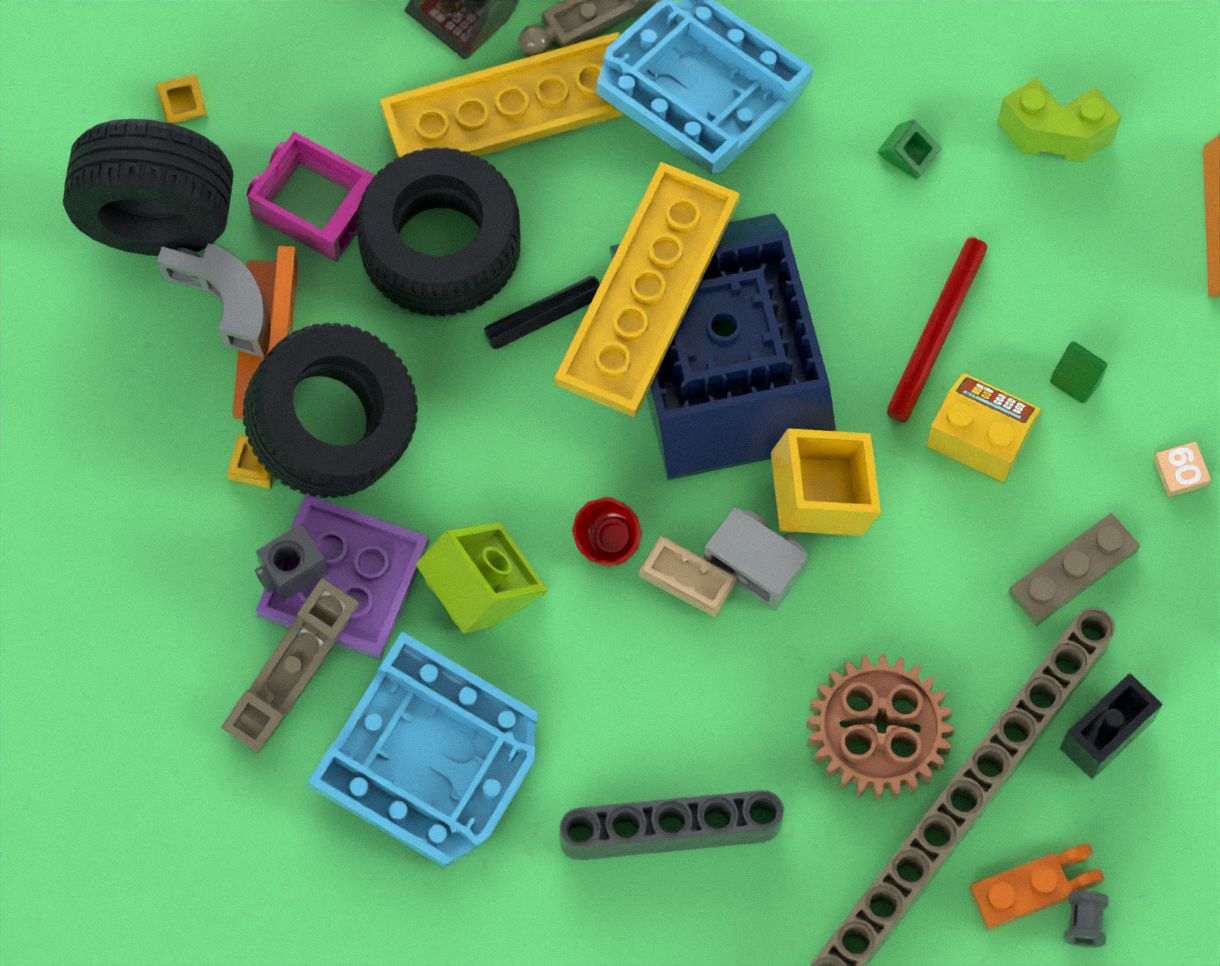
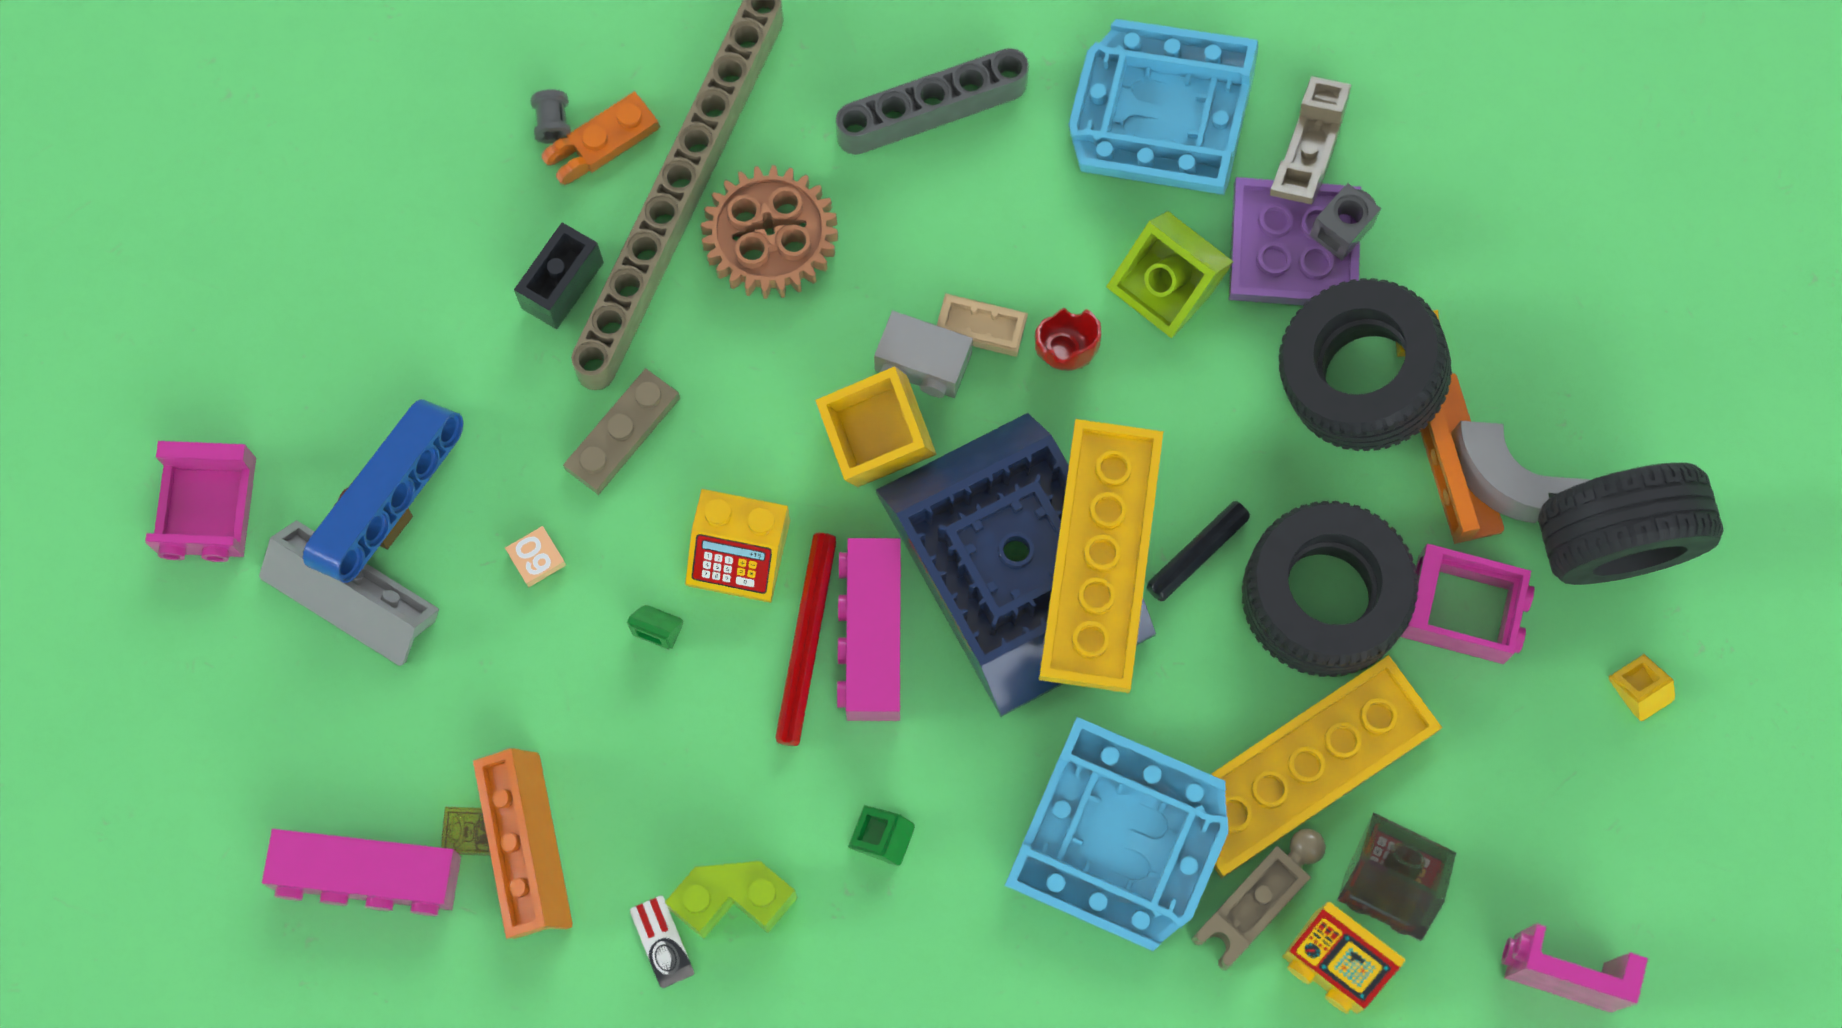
camera: 165 degrees right, 5 degrees up
none -> sticker [630,896,694,988]
none -> dark pink brick [837,538,901,721]

